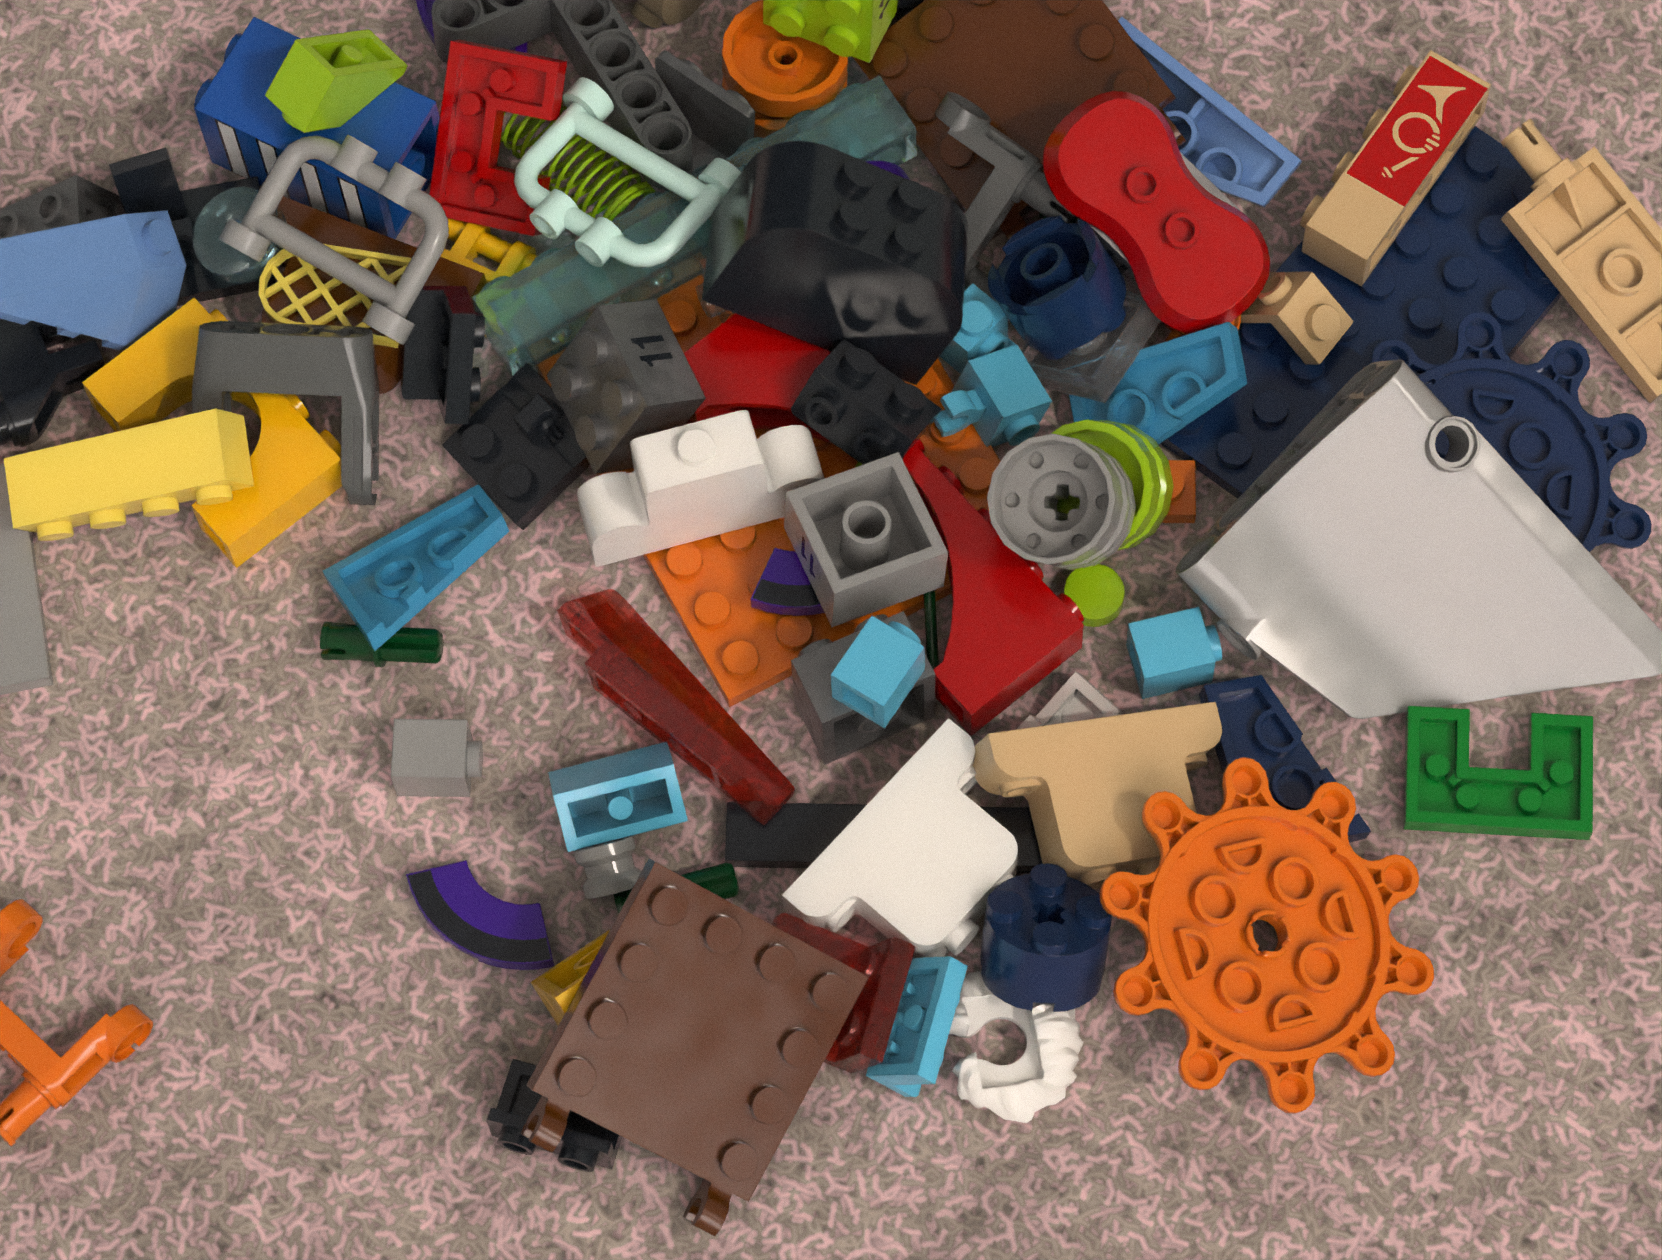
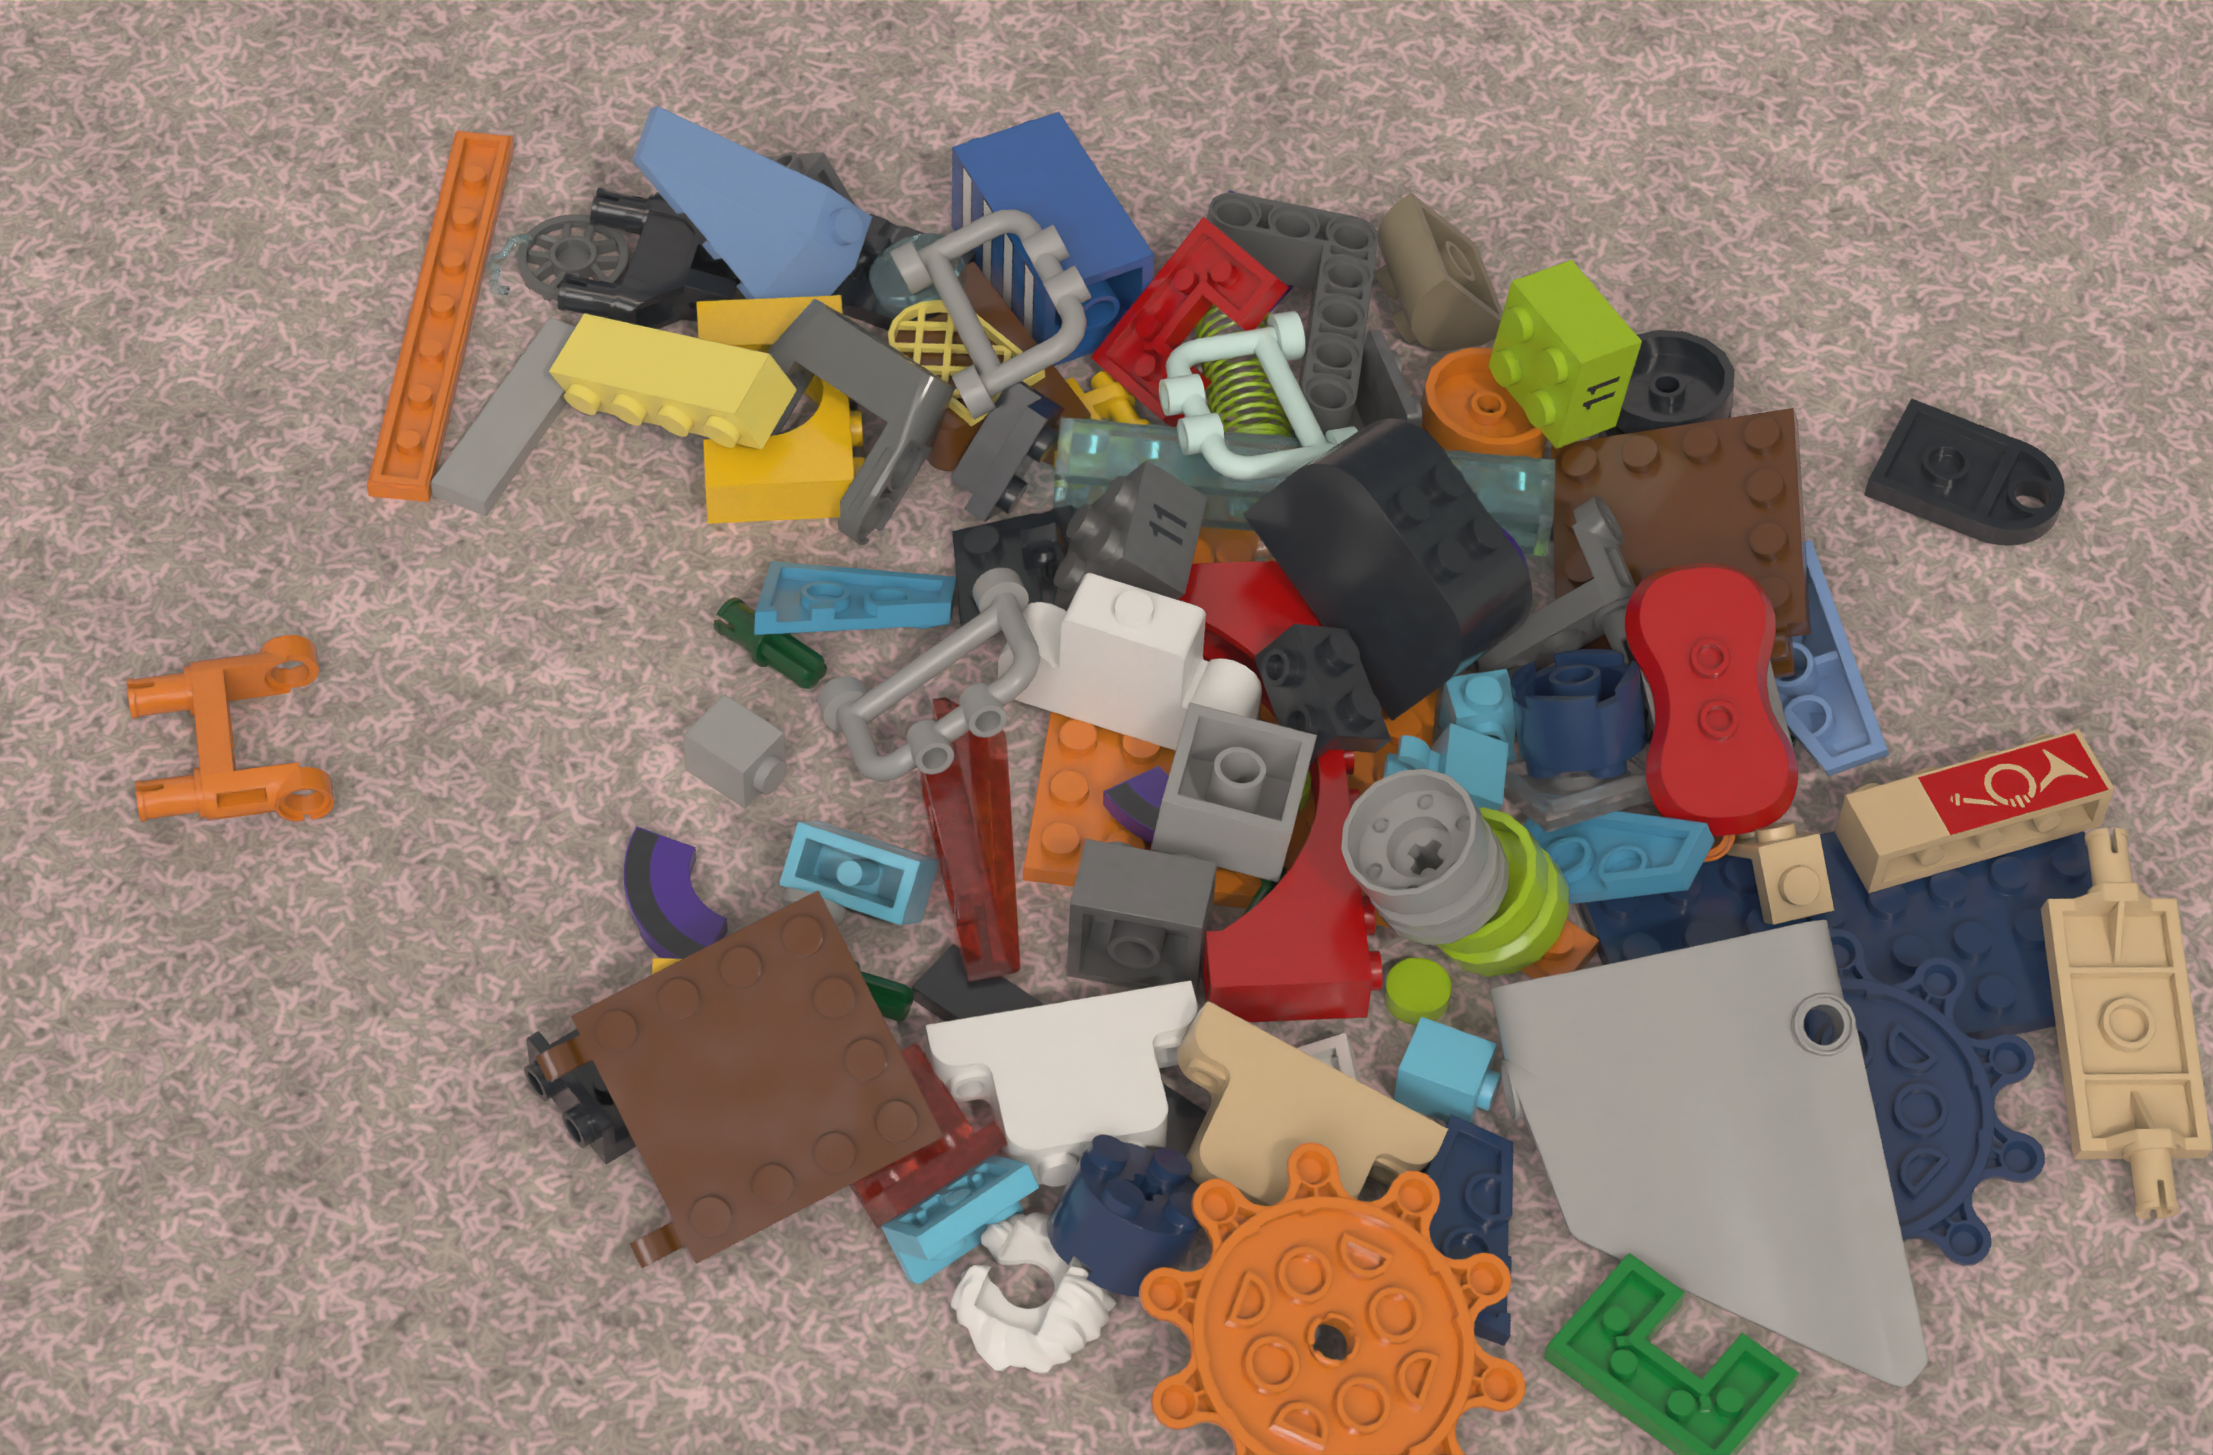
camera: 30 degrees right, 15 degrees down
black slope [109,147,186,220] -> none
lime slope [265,29,408,133] -> none
medium azure brick [831,616,925,729] -> none
none -> light grey bar [818,568,1040,782]

